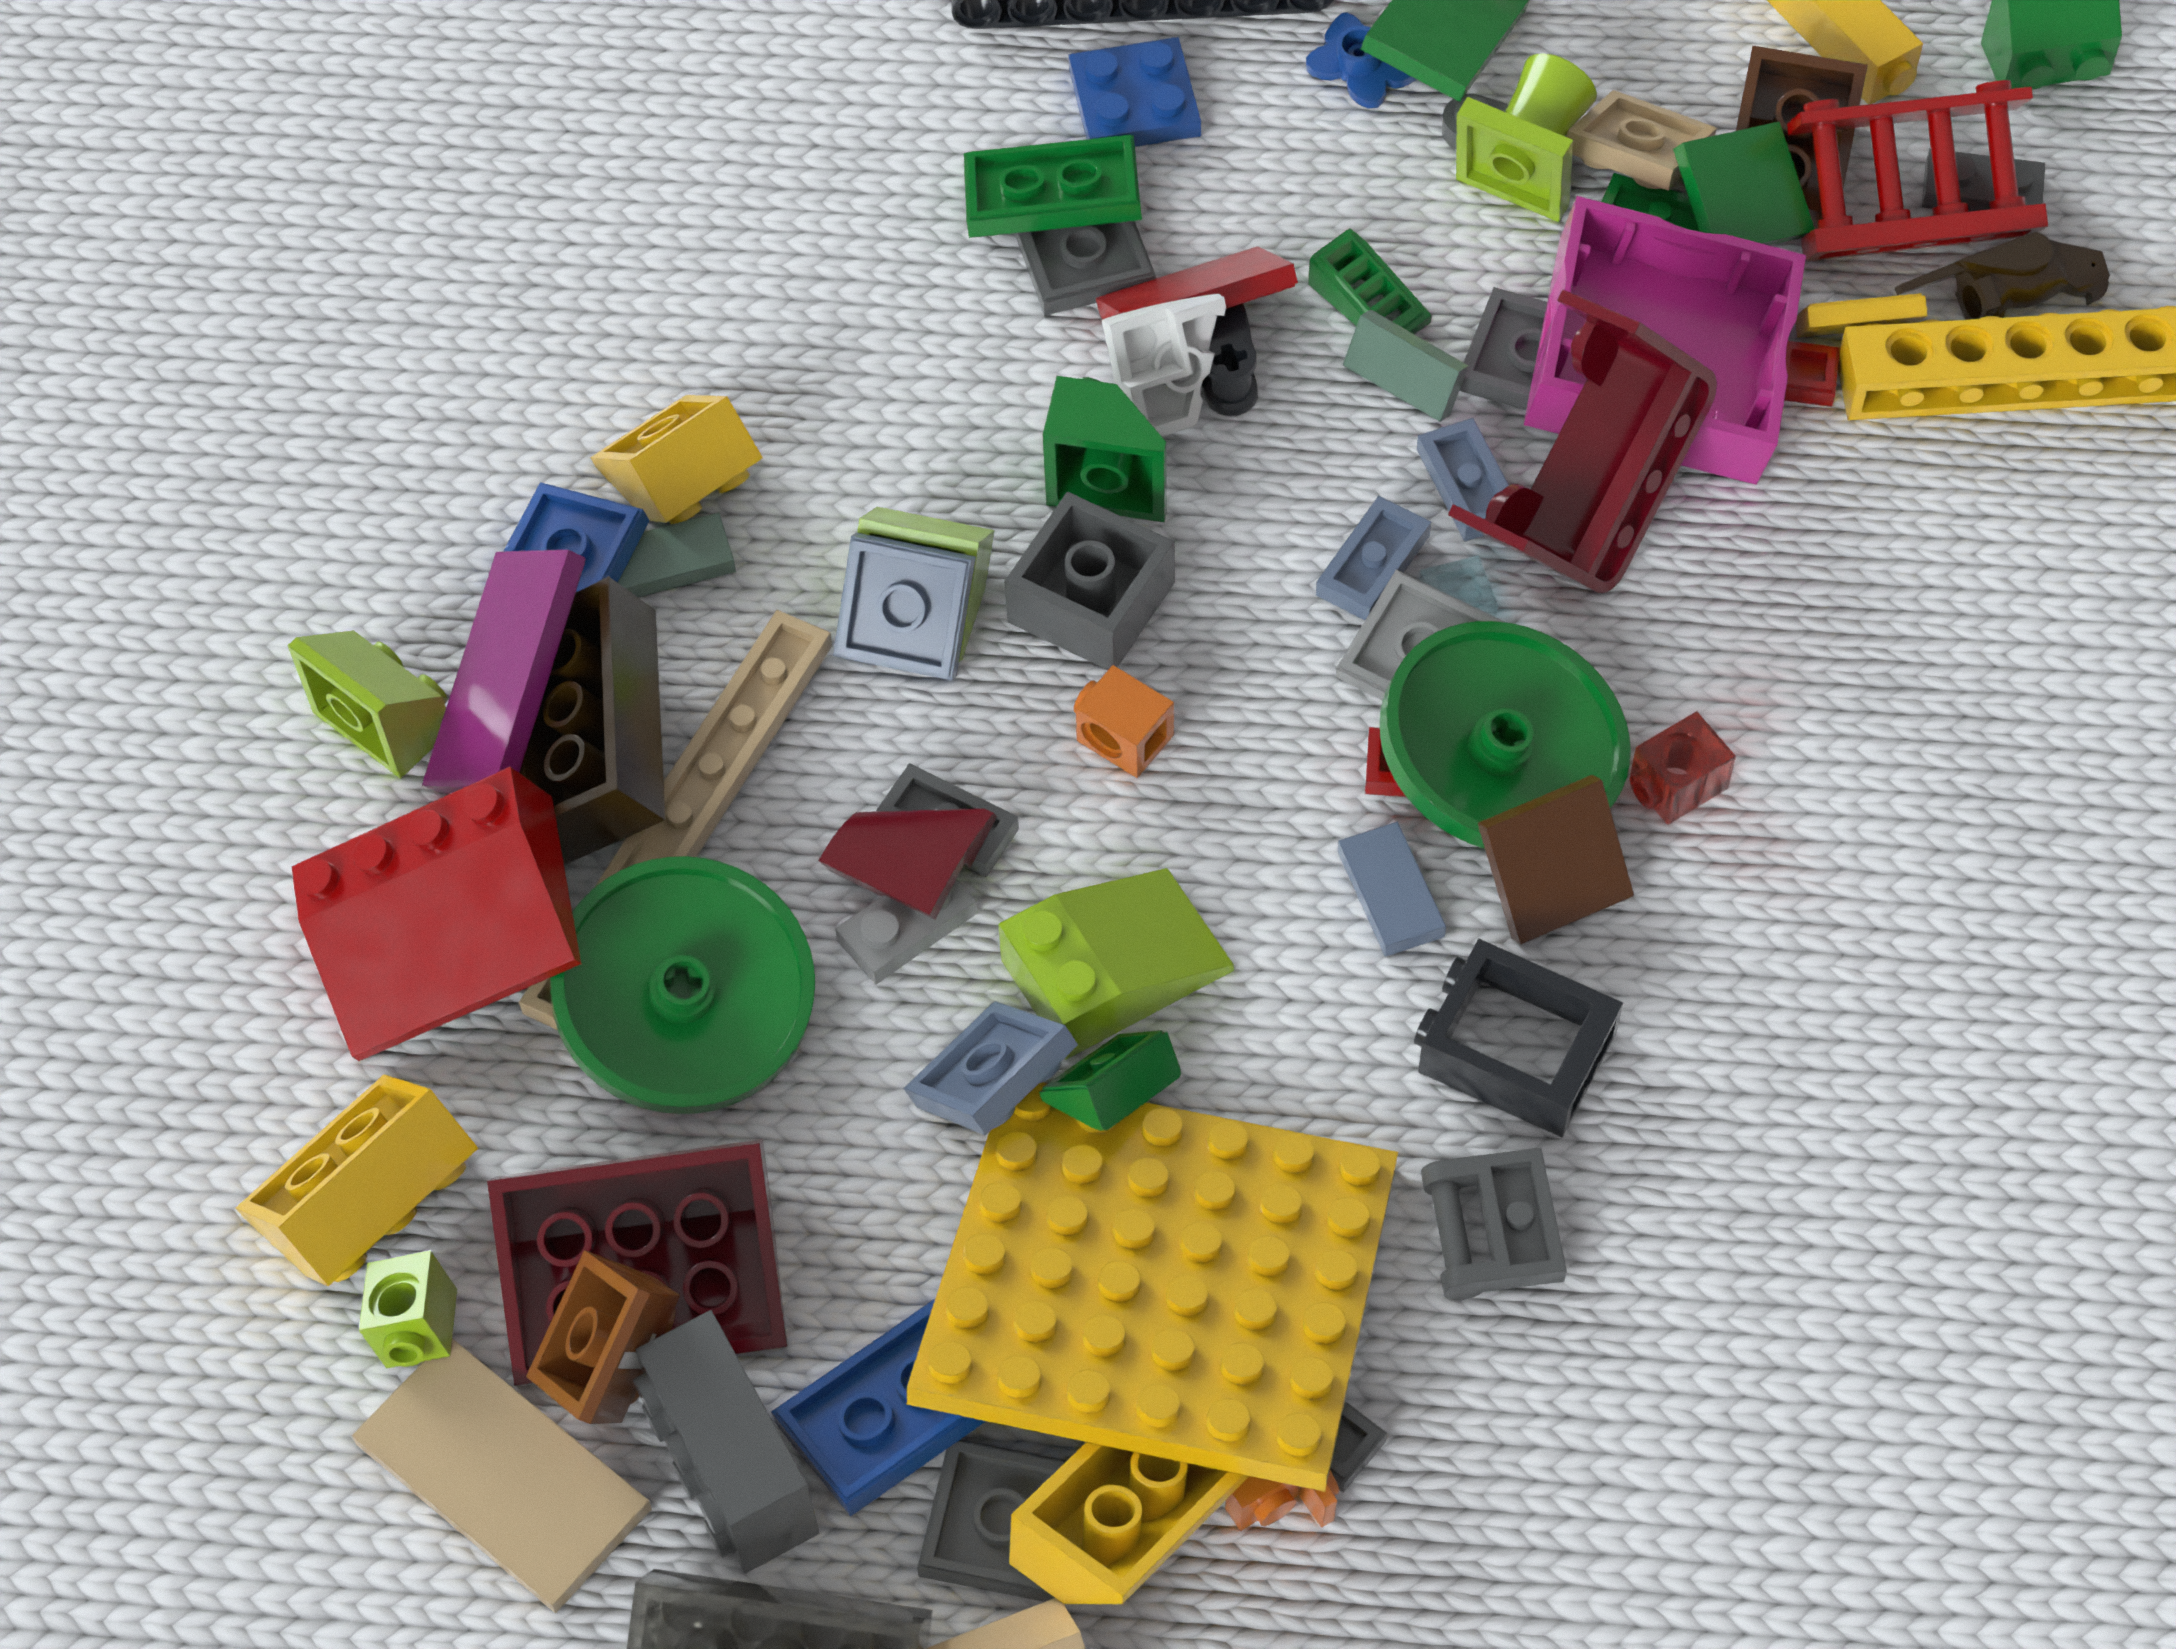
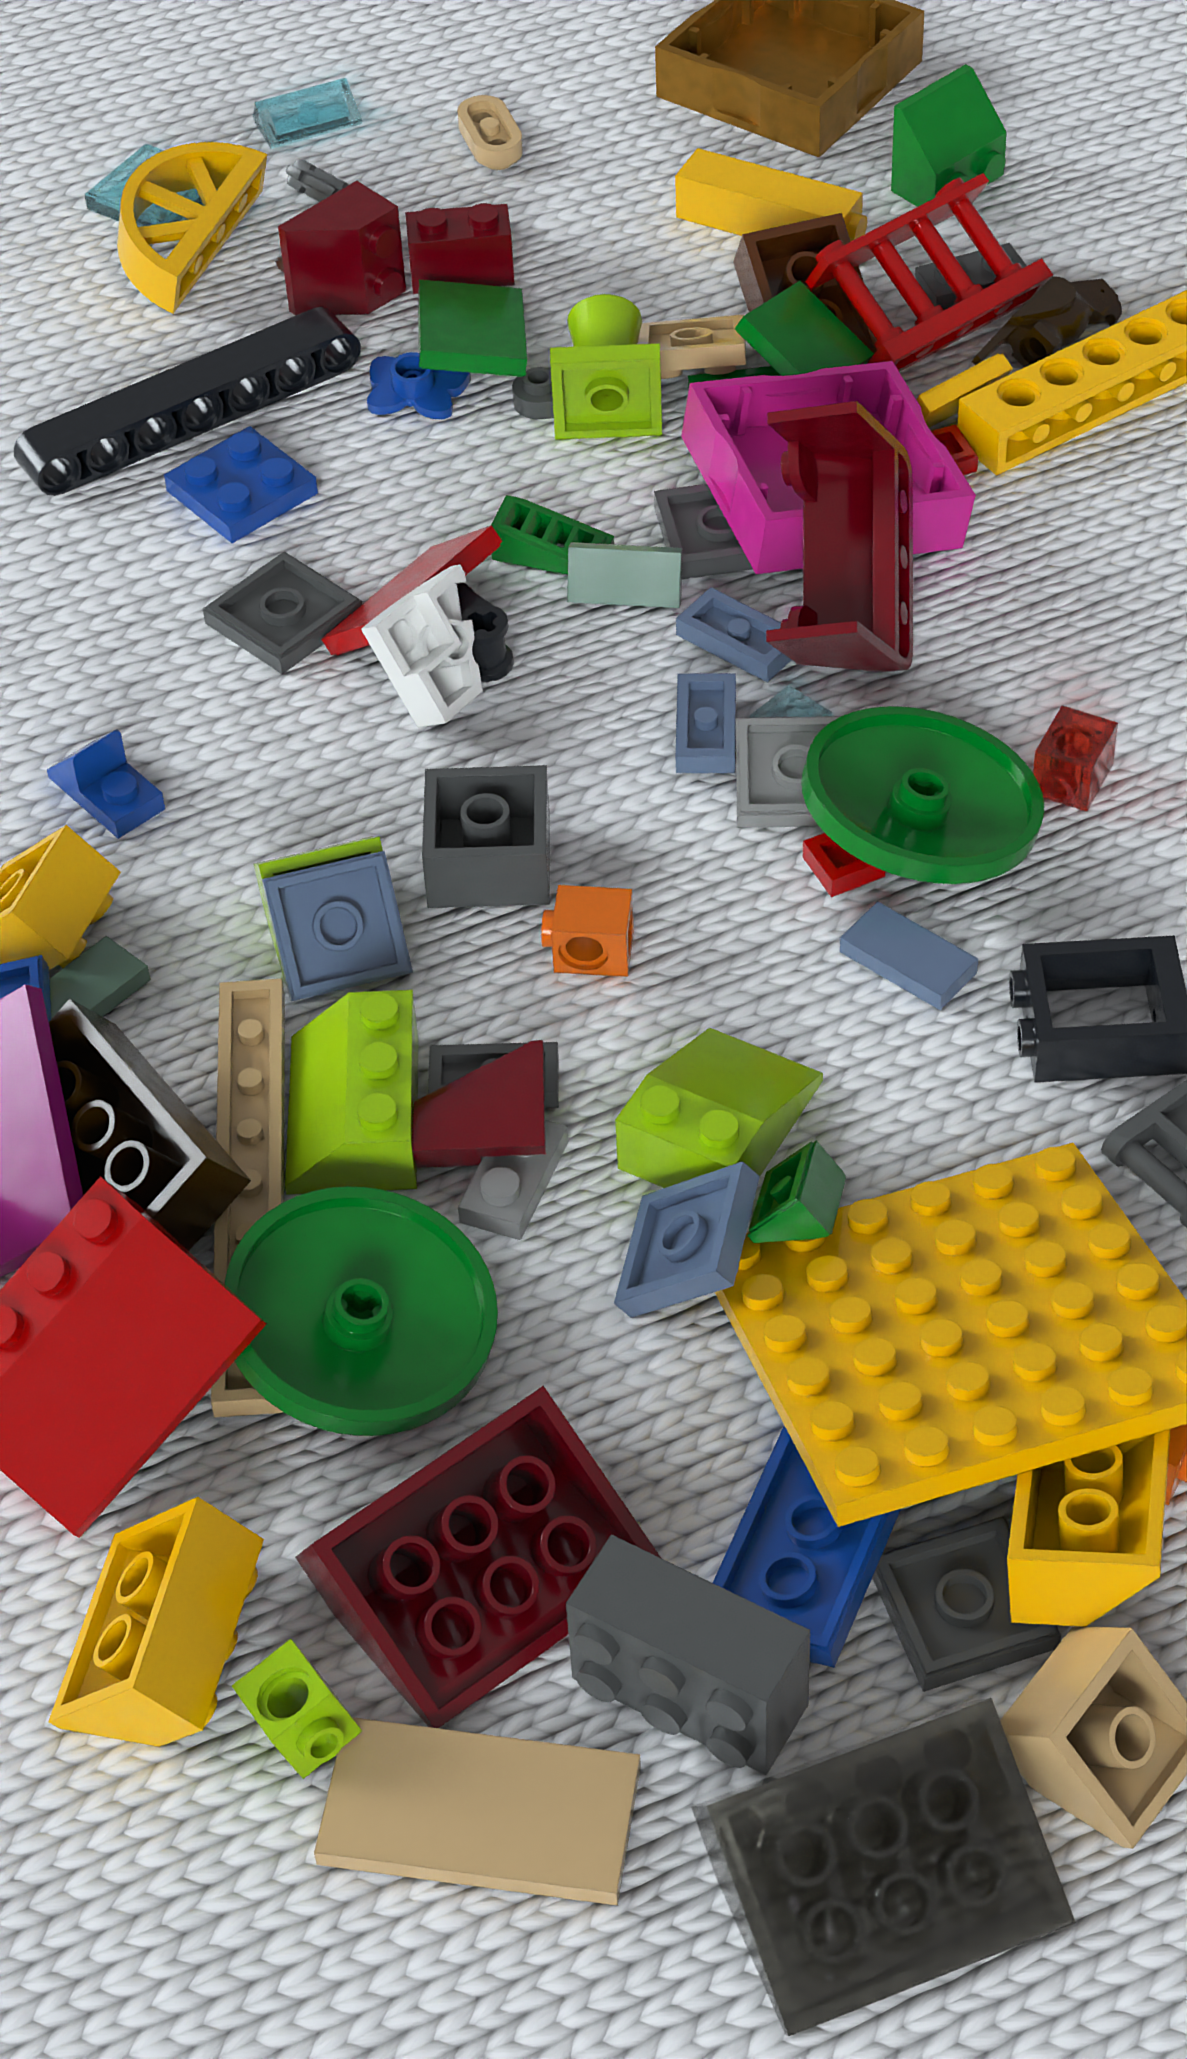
camera: 30 degrees left, 10 degrees down
dark orange slope [526,1250,680,1424] -> none
green tile [964,135,1142,238] -> none
green slope [1042,376,1167,523] -> none
reddish brown tile [1478,775,1634,945] -> none
none -> blue slope [47,729,165,839]
none -> lime slope [285,990,419,1195]

